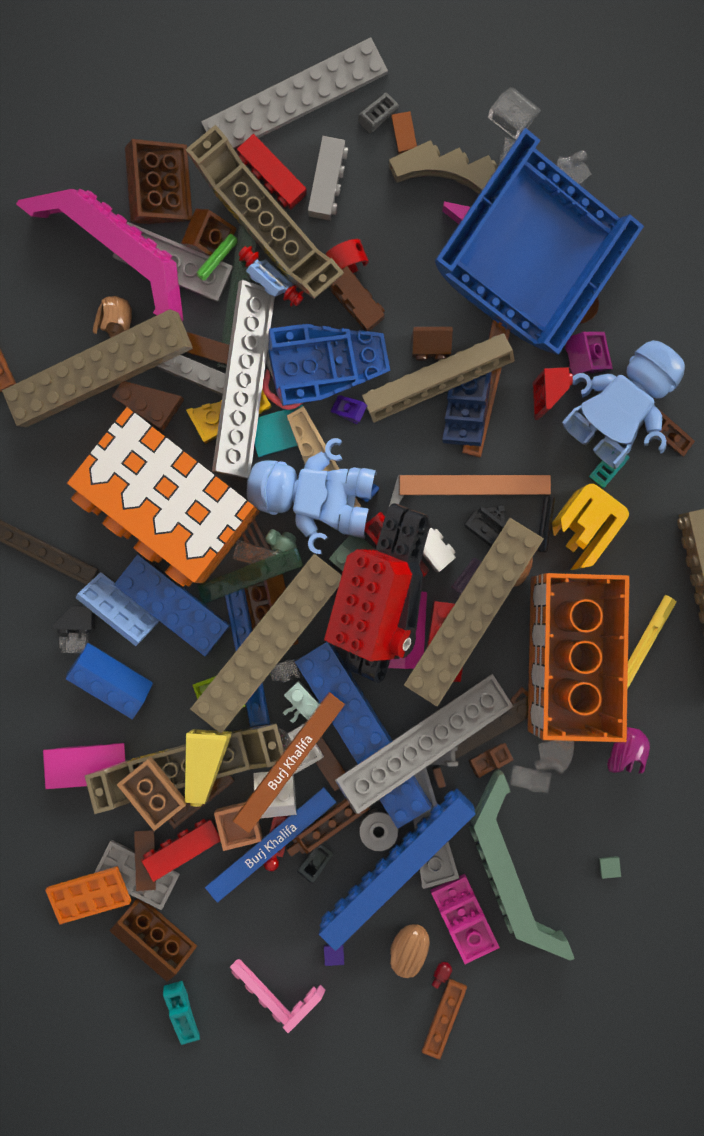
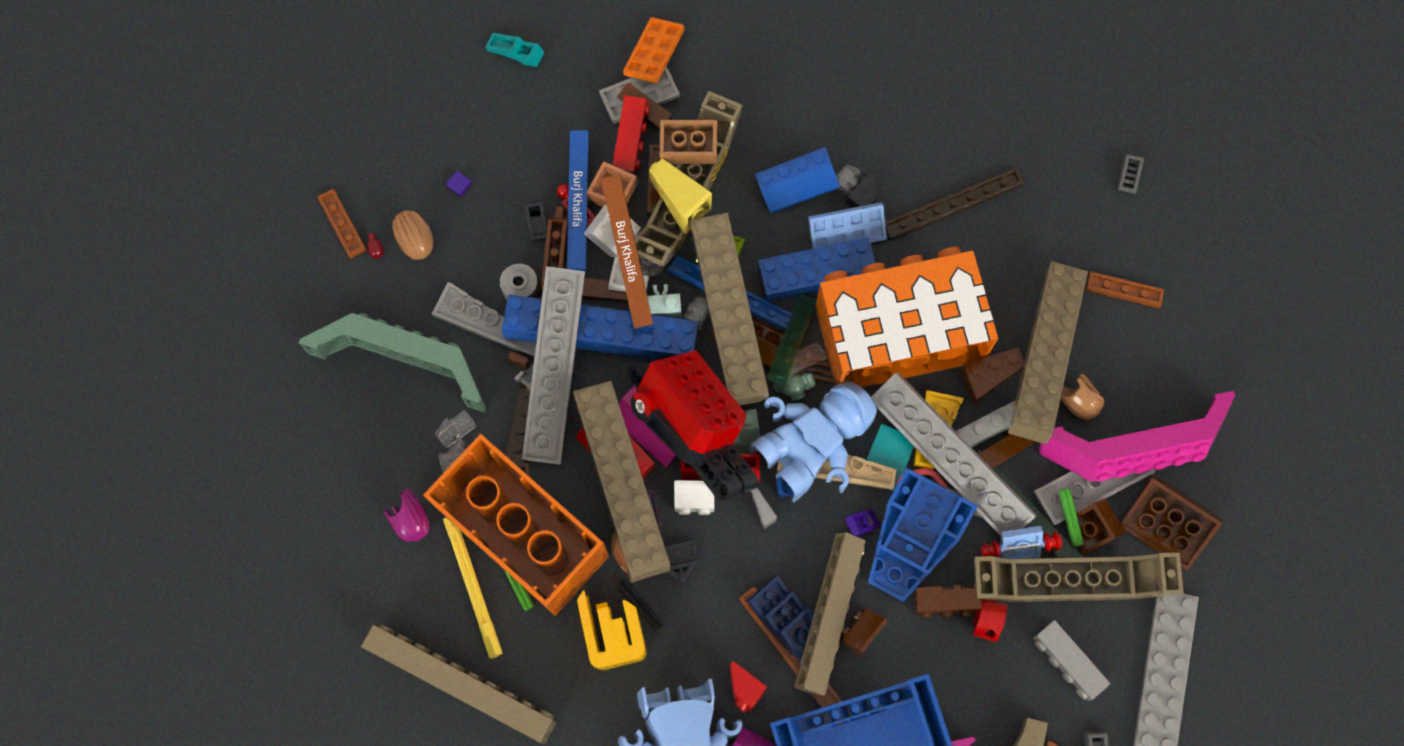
camera: 130 degrees right, 15 degrees down
dark pink slope [43,743,125,789] -> none
reddish brown slope [109,898,197,982] -> none
bright pink bracket [230,959,326,1033] -> none
red brick [237,133,307,210] -> none
blue brick [319,789,476,951] -> none
nougat tile [399,475,551,495] -> none
dark pink slope [430,874,500,964] -> none
reddish brown slope [468,743,514,778] -> none
teal slope [589,451,630,488] -> none
sand green tile [599,856,621,879] -> none

